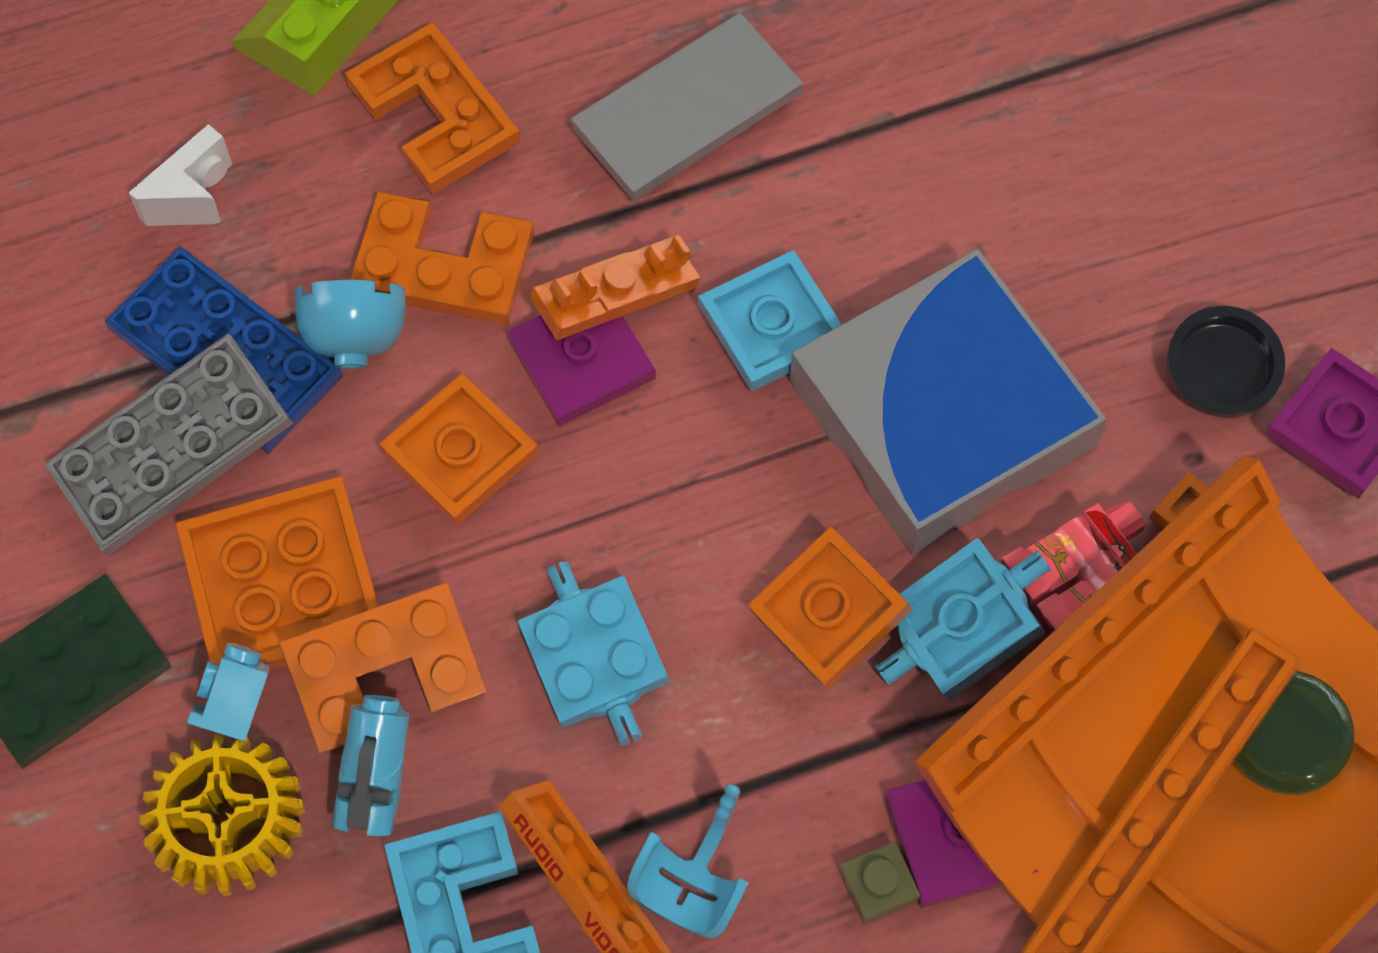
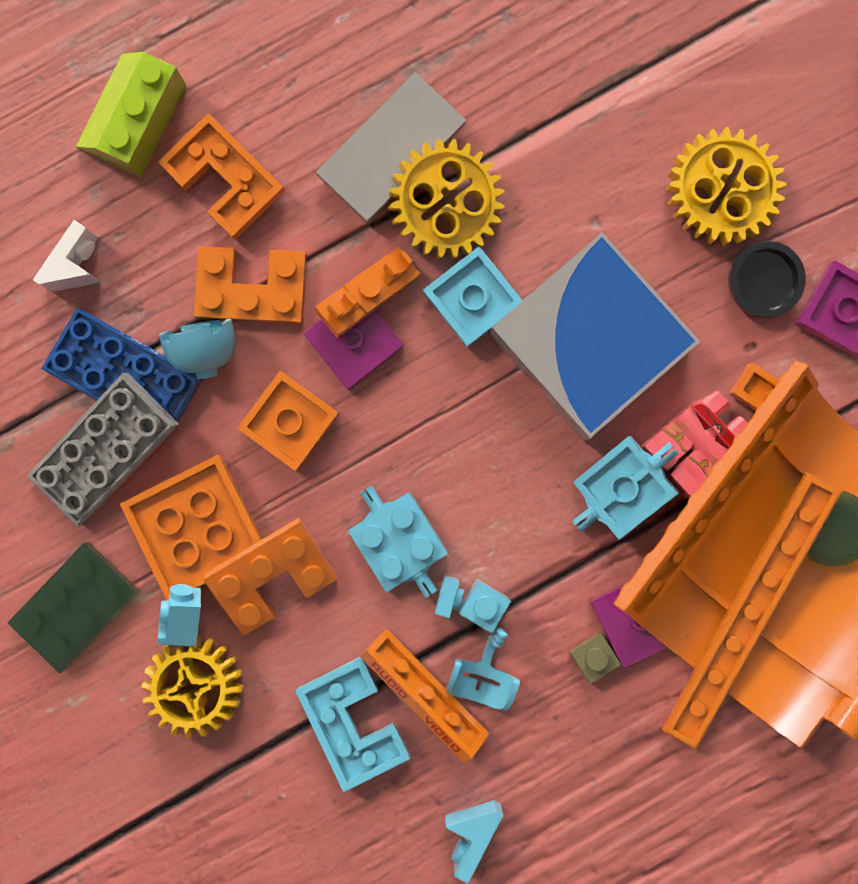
camera: 10 degrees left, 20 degrees up
medium azure piece [332,695,410,837] -> none
orange plate [747,526,913,690] -> none
none -> yellow gear [388,139,505,259]
none -> medium azure plate [435,575,464,618]
none -> medium azure brick [459,578,511,633]
none -> yellow gear [666,127,786,246]

